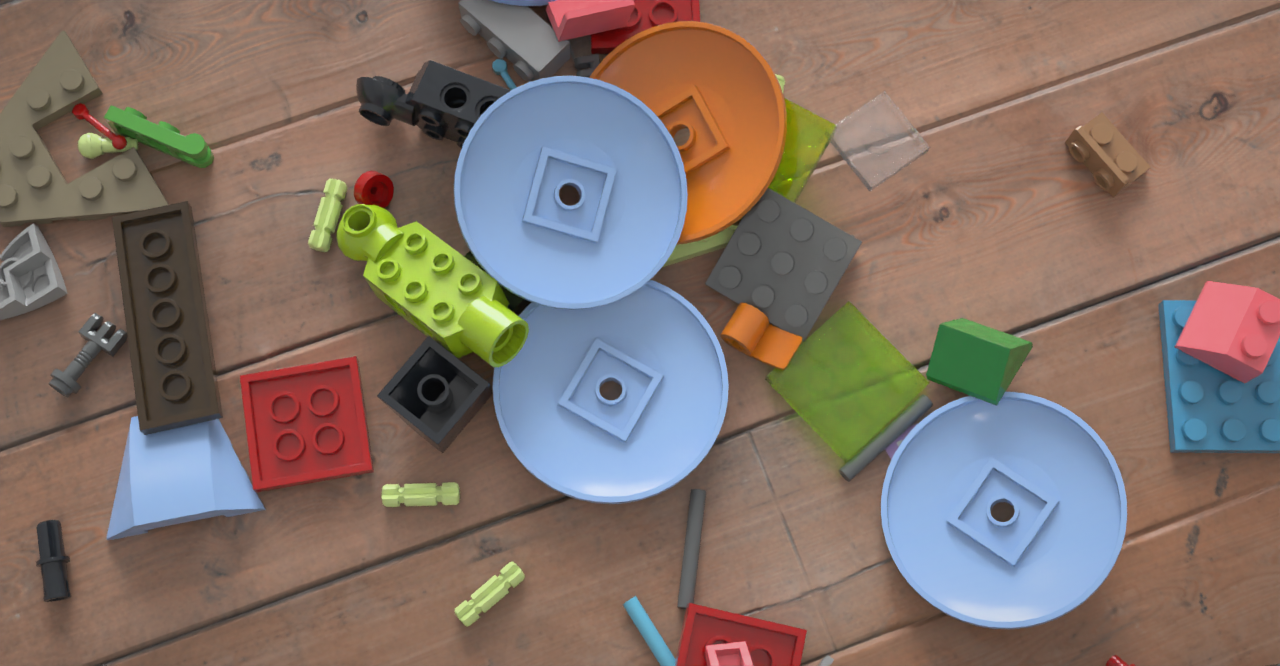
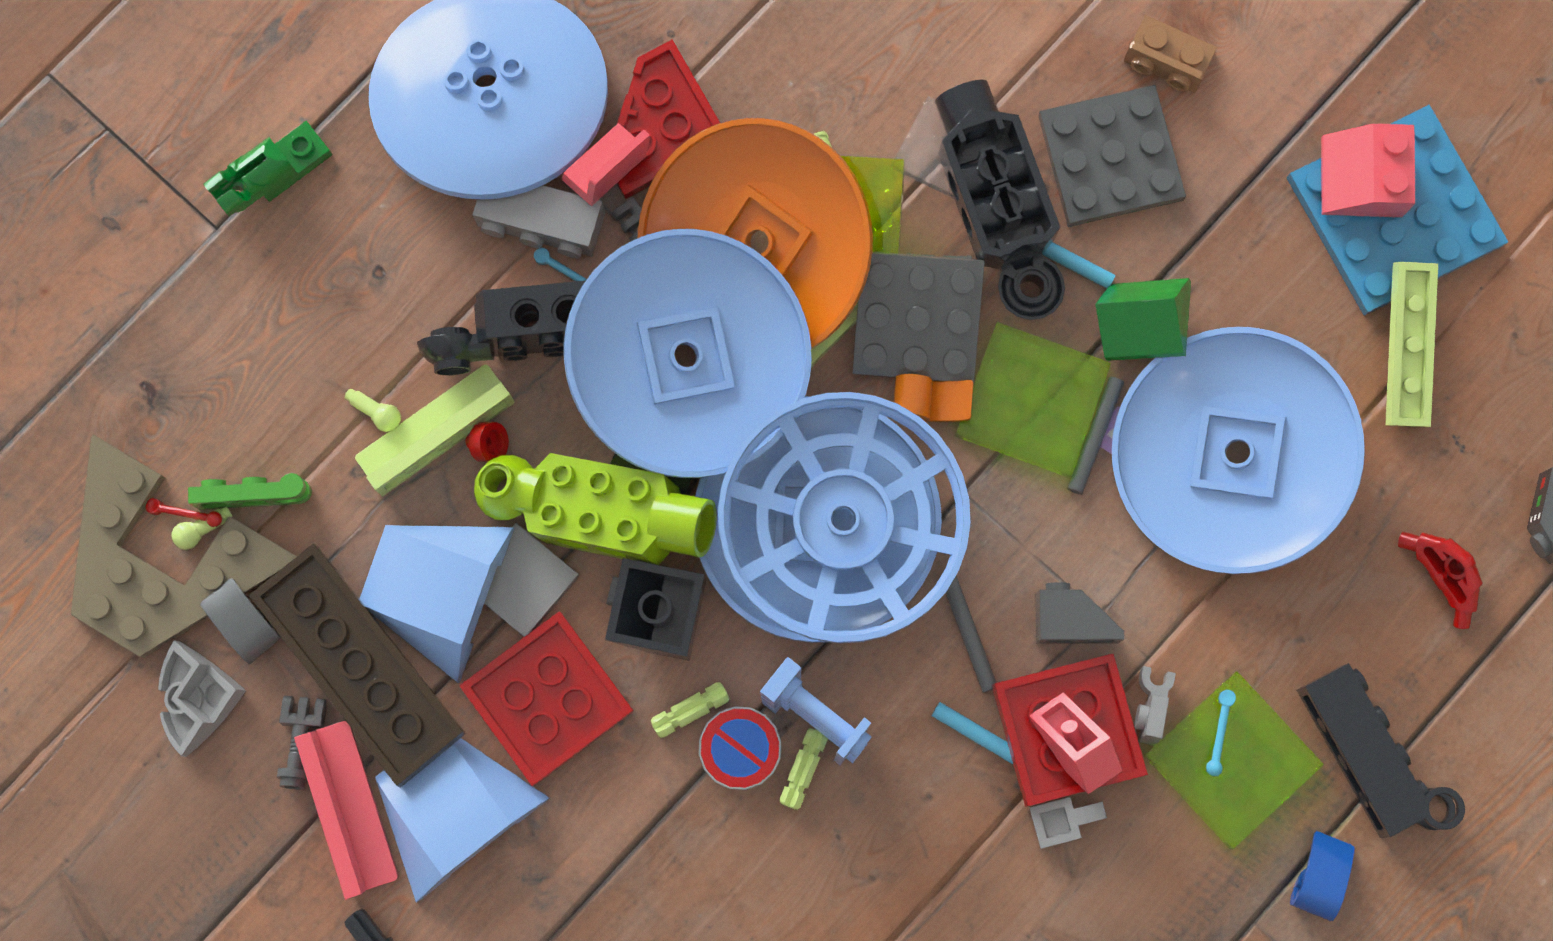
camera: 20 degrees left, 5 degrees up
yellowish green axle [308,179,348,252] -> none
none -> dark grey panel [200,578,281,664]
none -> coral panel [294,720,399,900]
none -> yellowish green piece [345,389,401,432]
none -> yellowish green panel [355,364,515,497]
none -> light blue wedge [360,525,515,683]
none -> light grey tile [484,523,579,637]
none -> piece [699,706,781,790]
none -> light blue dish [718,392,971,643]
none -> light blue fence [760,657,872,766]
none -> black brick [935,79,1065,320]
none -> dark grey slope [1035,582,1124,644]
none -> dark grey plate [1038,85,1186,227]
none -> medium azure piece [1043,242,1116,289]
none -> yellowish green plate [1385,262,1438,427]

